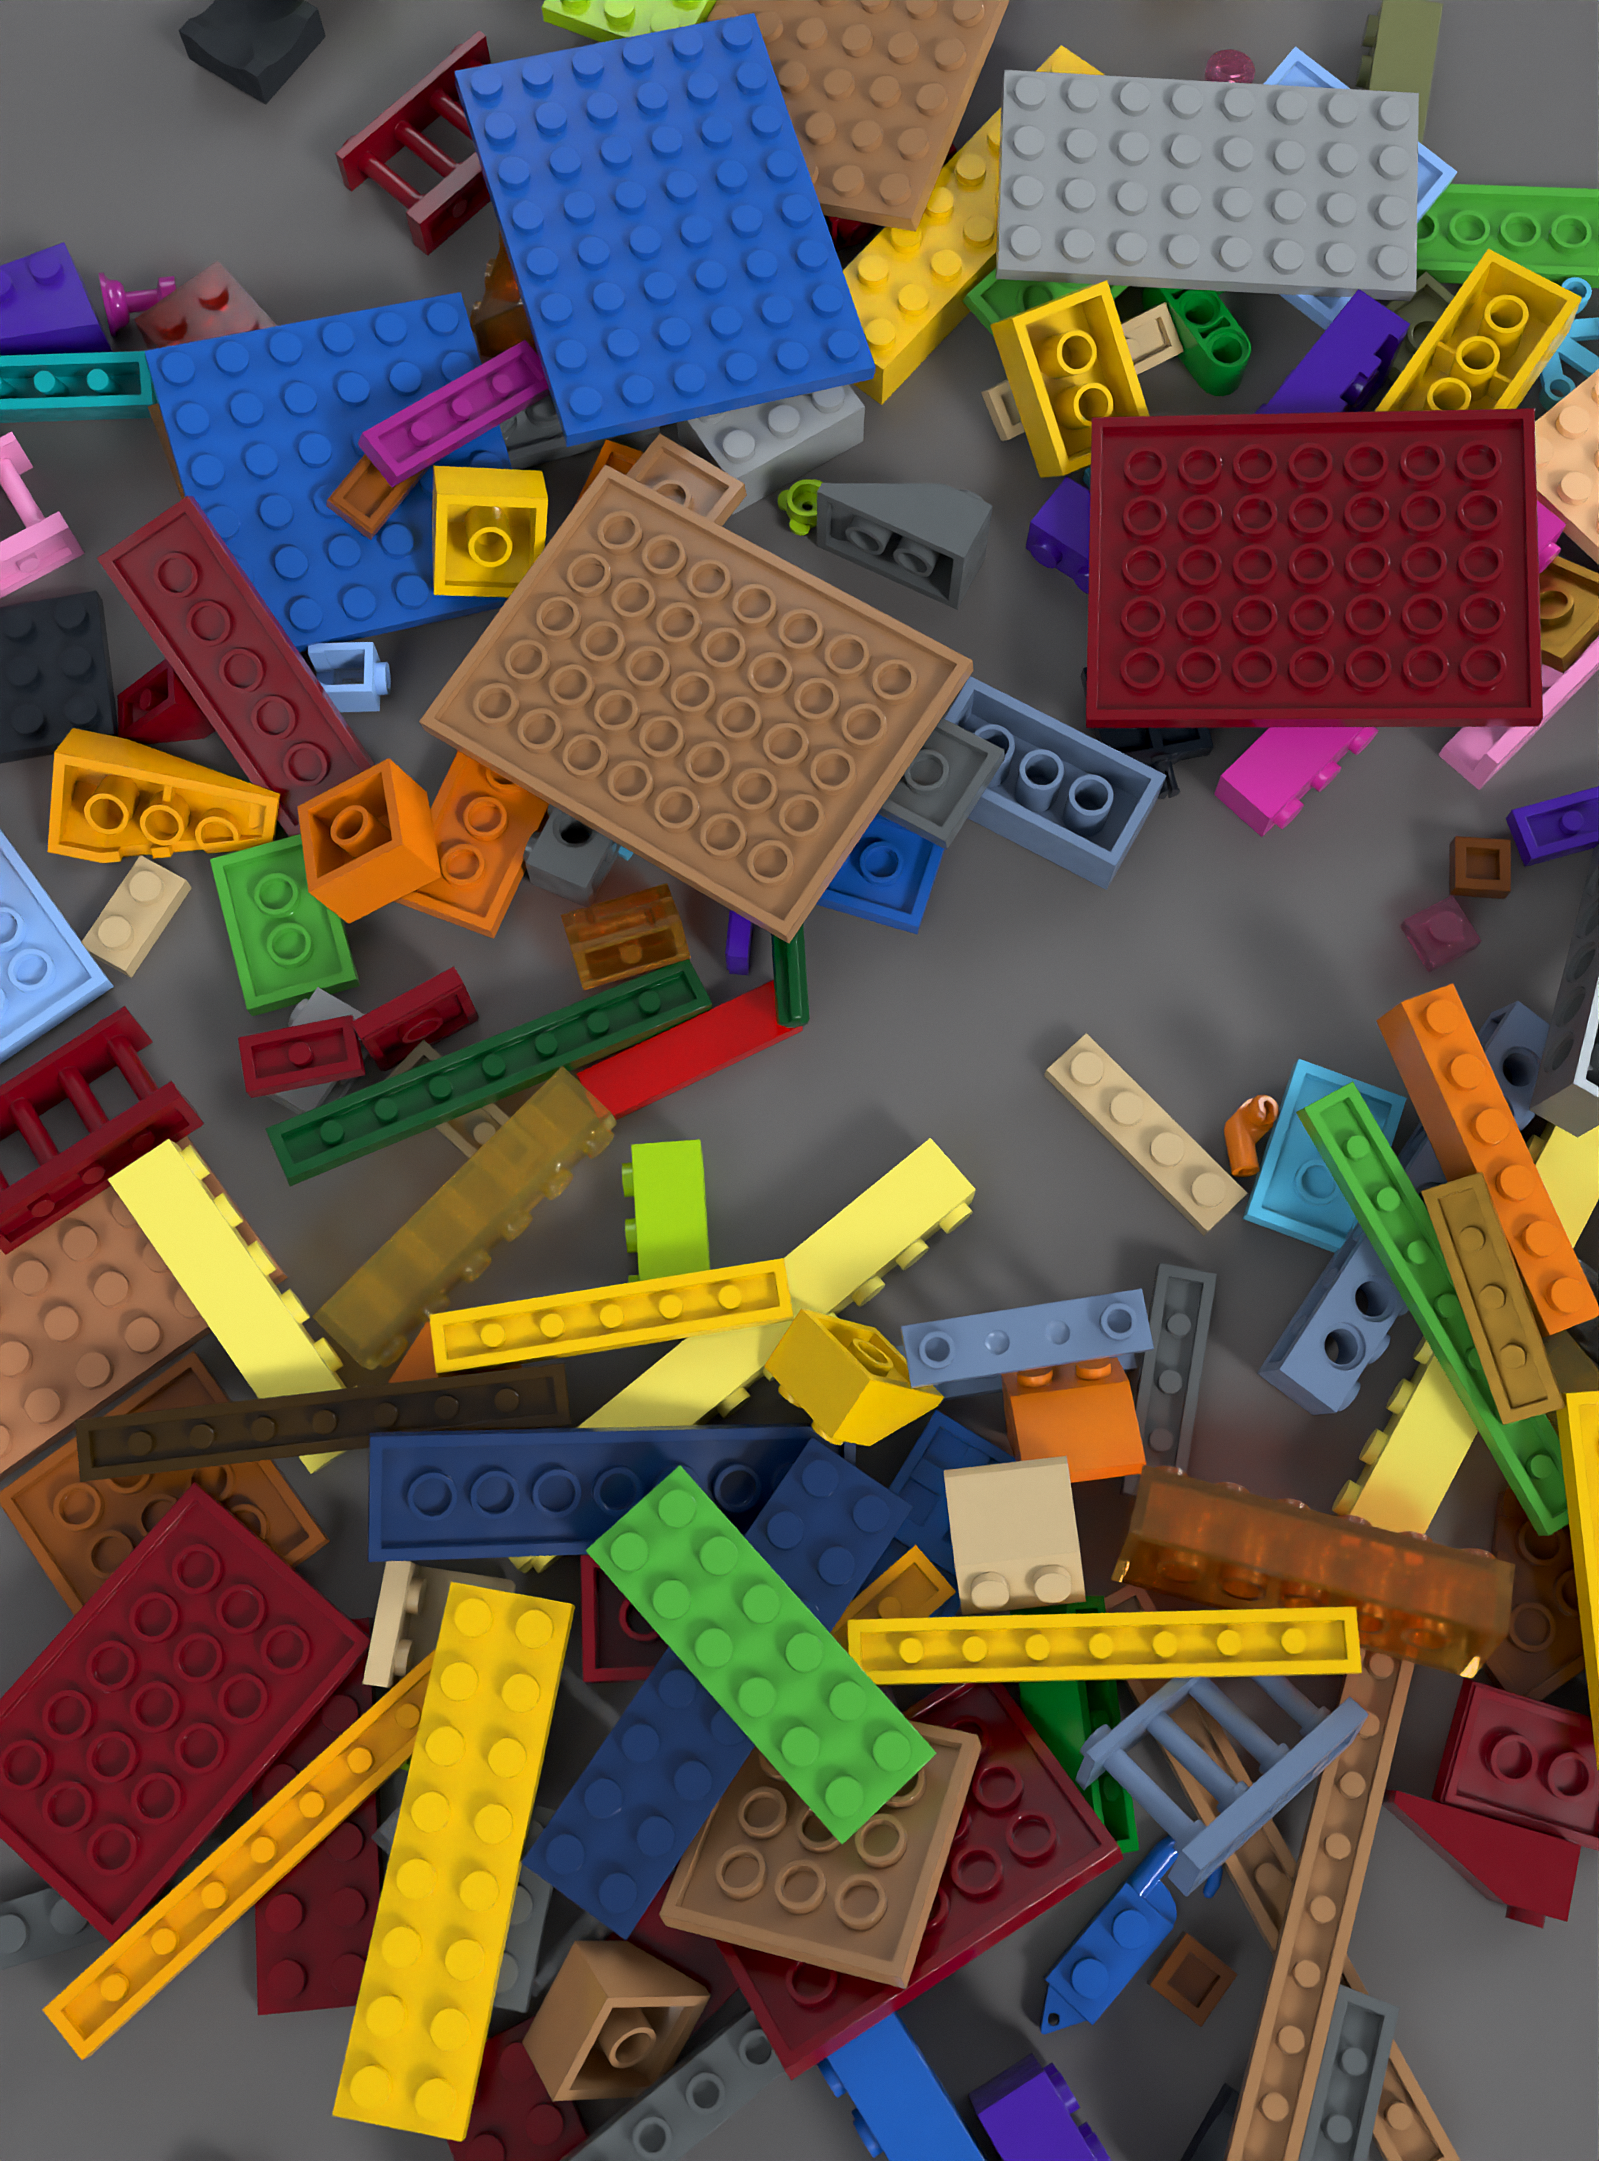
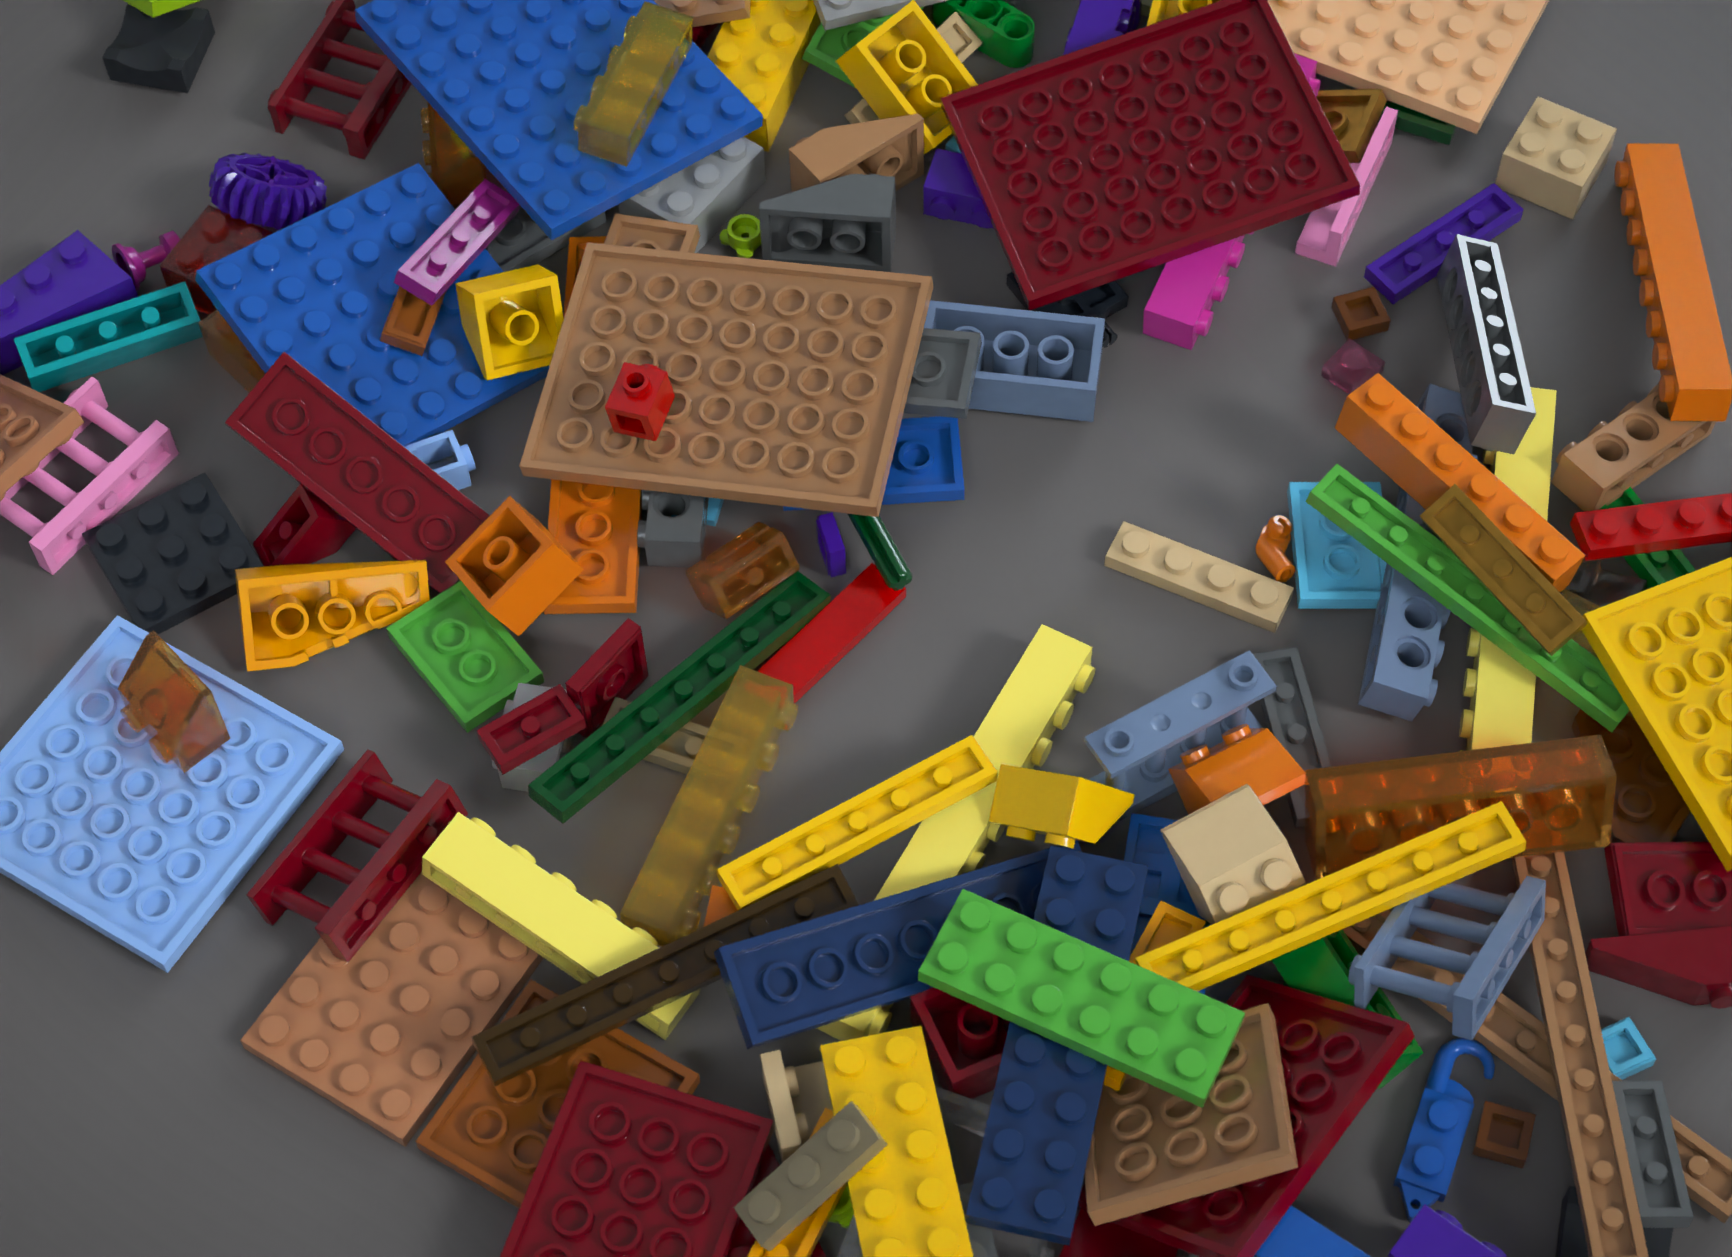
camera: 20 degrees left, 15 degrees down
tan plate [82,855,192,978] -> none
lime brick [622,1139,711,1283] -> none
none -> dark purple gear [209,152,327,230]
none -> clear yellow brick [574,1,693,167]
none -> red brick [605,362,675,441]
none -> dark tan plate [733,1101,888,1251]
none -> medium nougat slope [789,114,924,192]
none -> medium azure tile [1601,1017,1656,1080]

